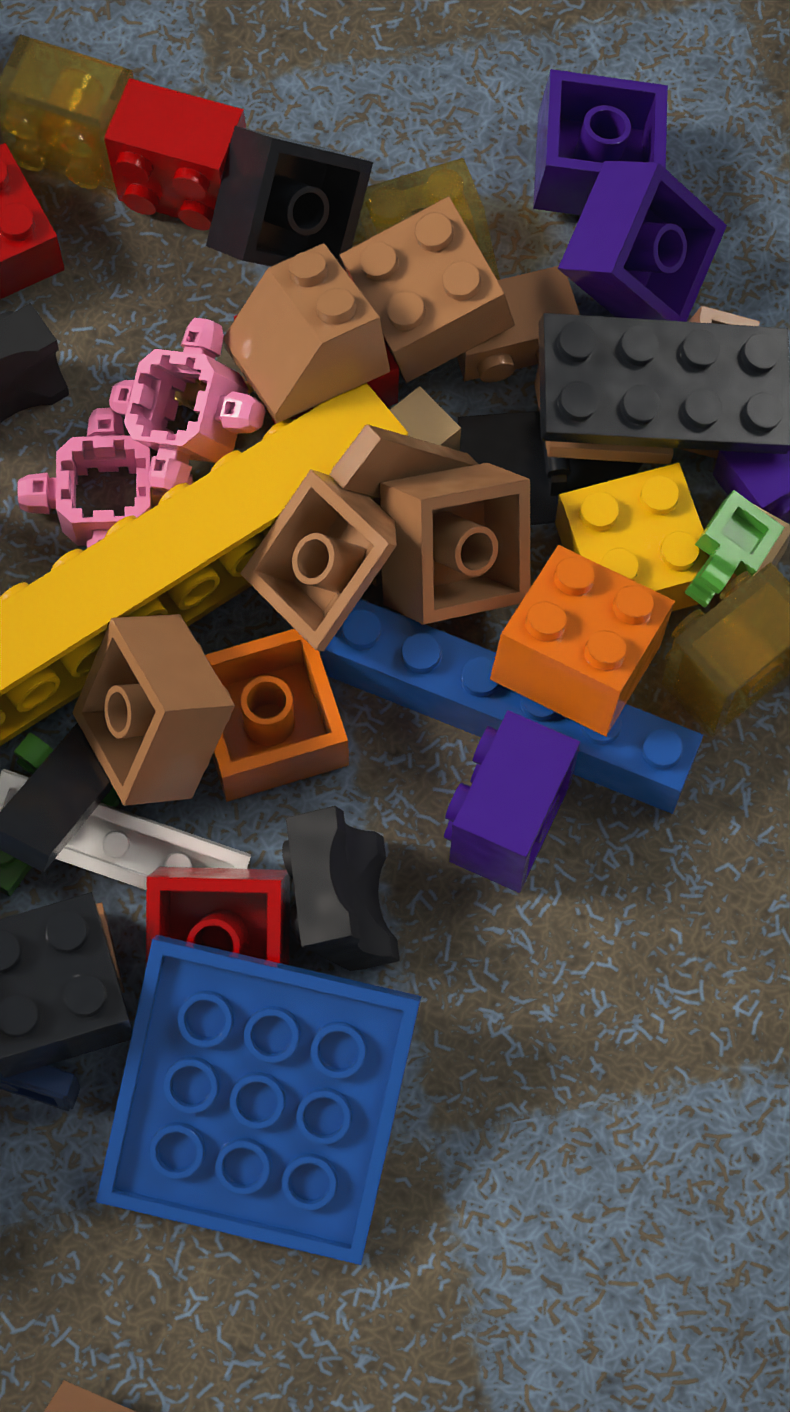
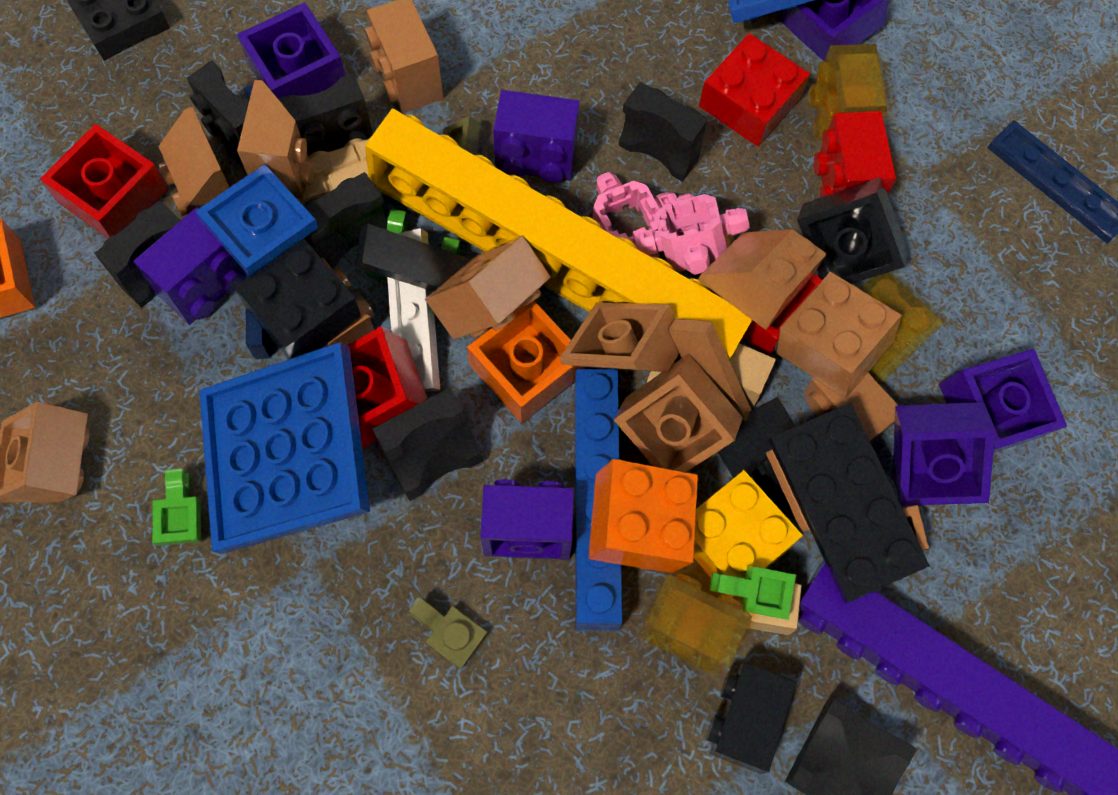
camera: 65 degrees right, 0 degrees up
none -> bright green plate [152,468,201,546]
none -> olive plate [408,597,488,670]

